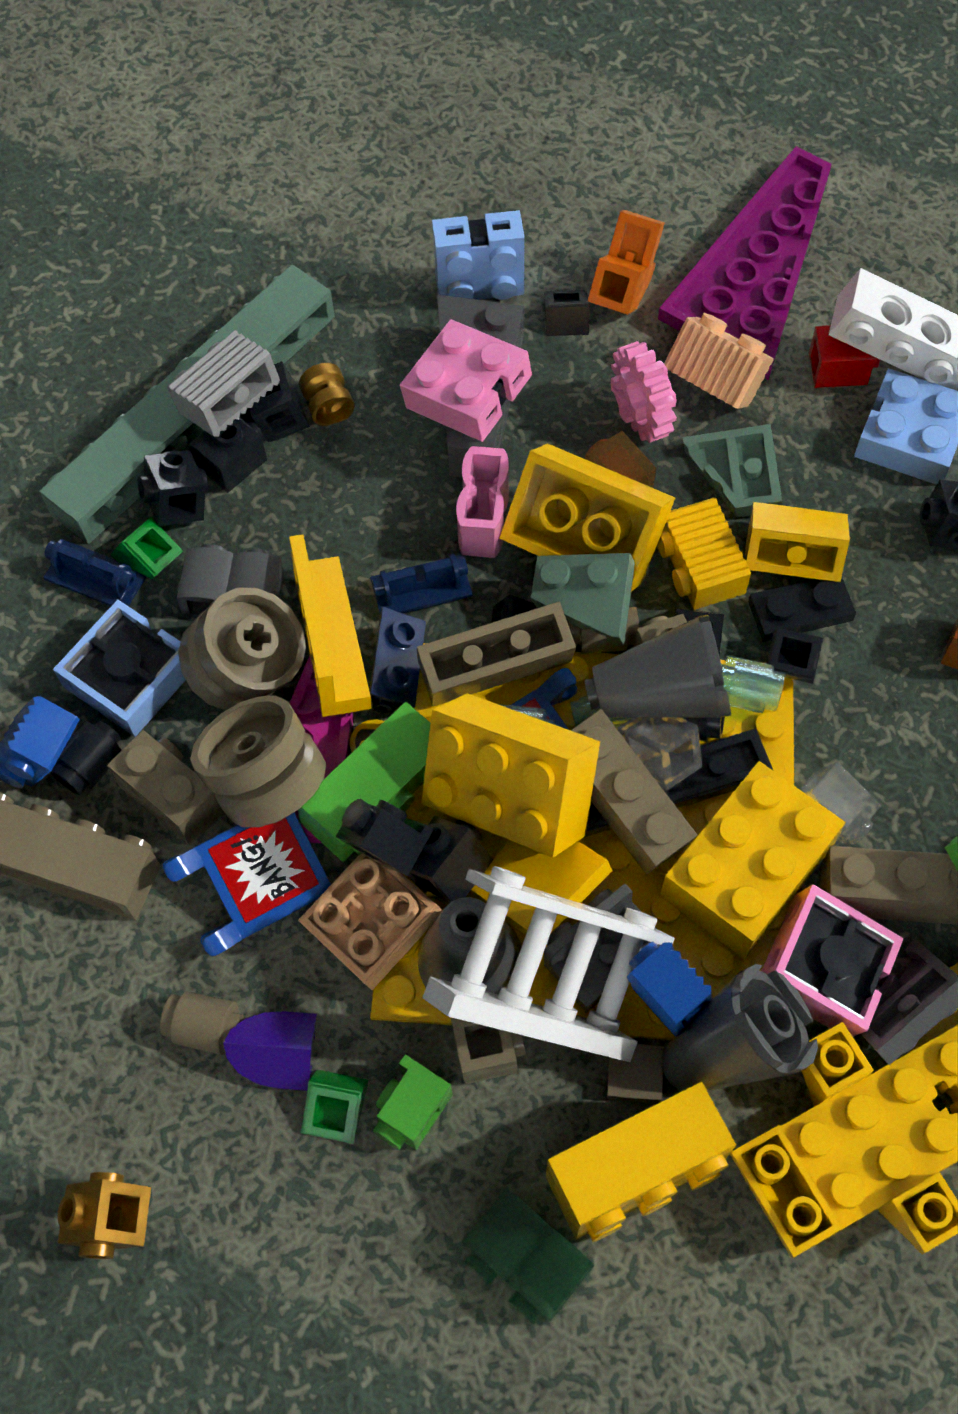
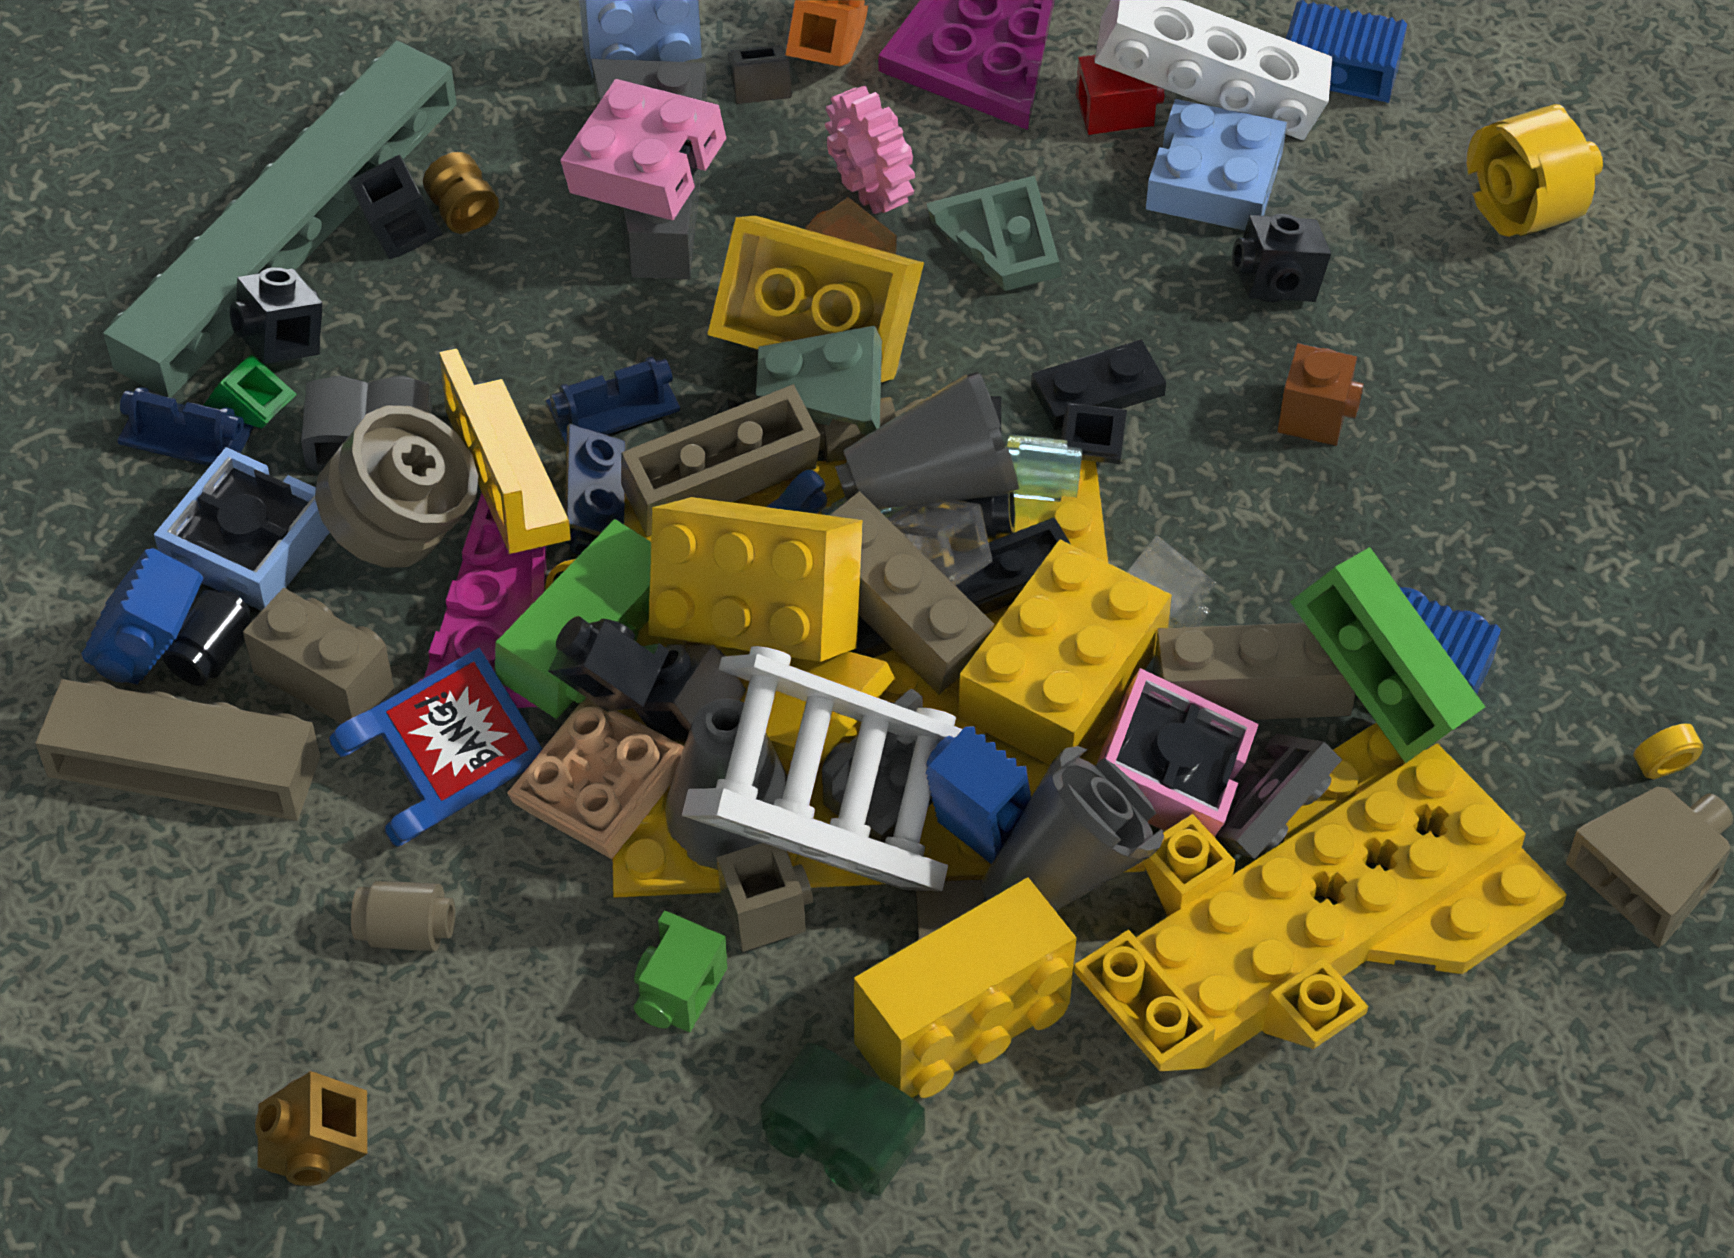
camera: 10 degrees left, 10 degrees down
light grey brick [167,330,280,437] -> none
black brick [190,417,267,493] -> none
dark tan wheel [190,696,326,827] -> none
dark purple brick [223,1011,317,1091] -> none
green slope [301,1070,368,1144] -> none
bright pink brick [456,446,509,558] -> none
yellow brick [657,497,751,610] -> none
light nougat brick [664,313,774,409] -> none
yellow brick [745,502,850,582] -> none

